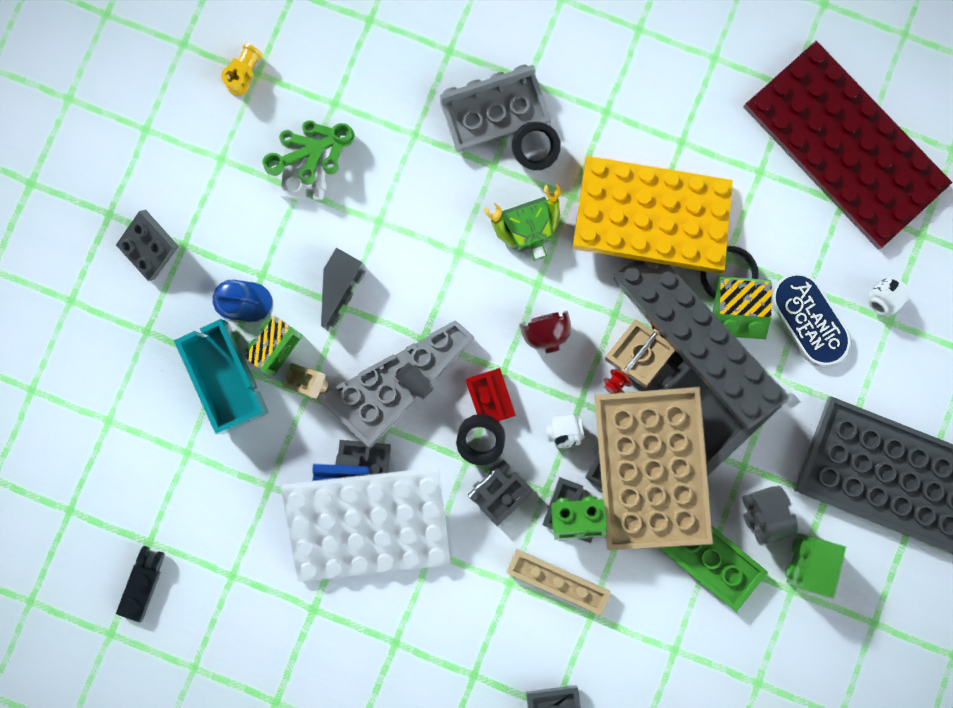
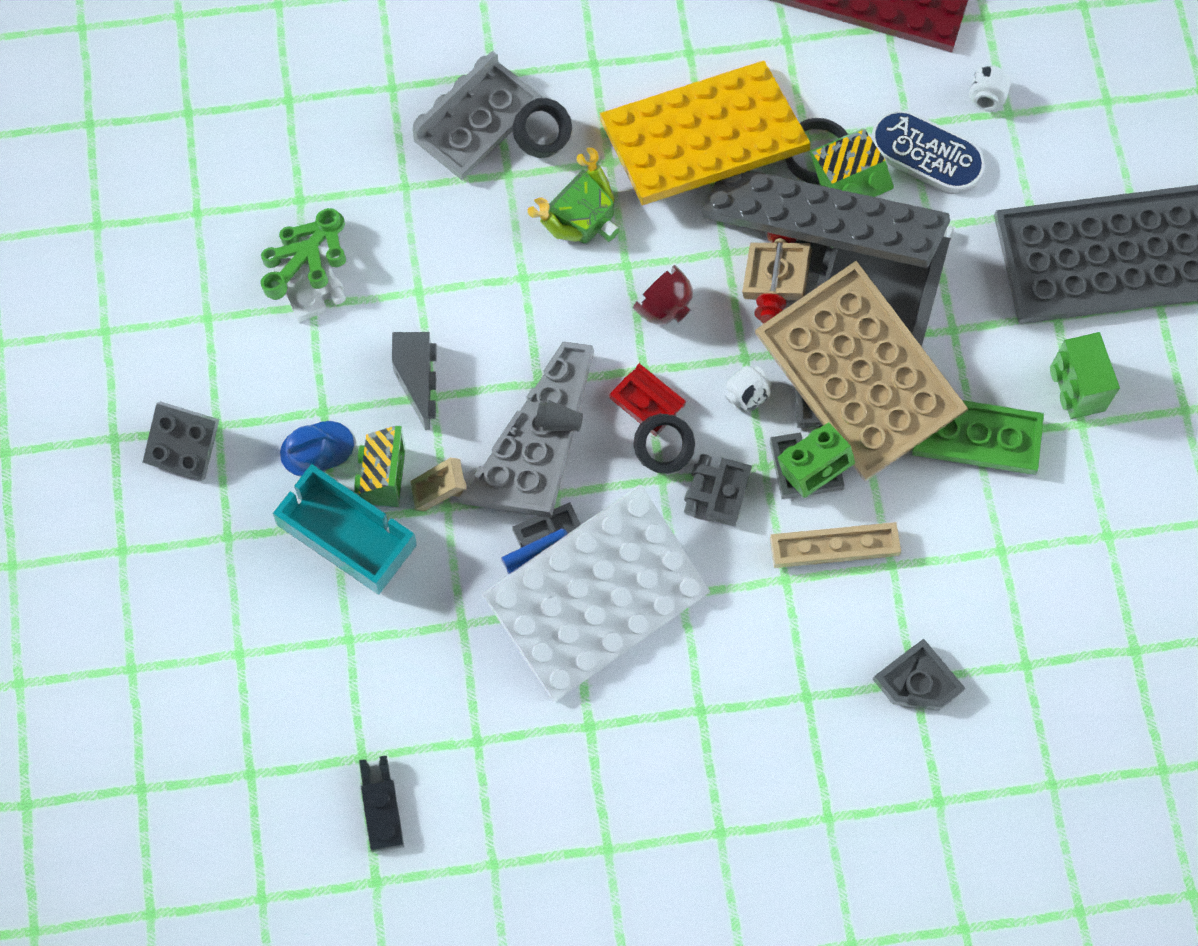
camera: 30 degrees left, 15 degrees down
yellow connector [221,43,263,96] -> none
dark grey brick [742,486,798,546] -> none

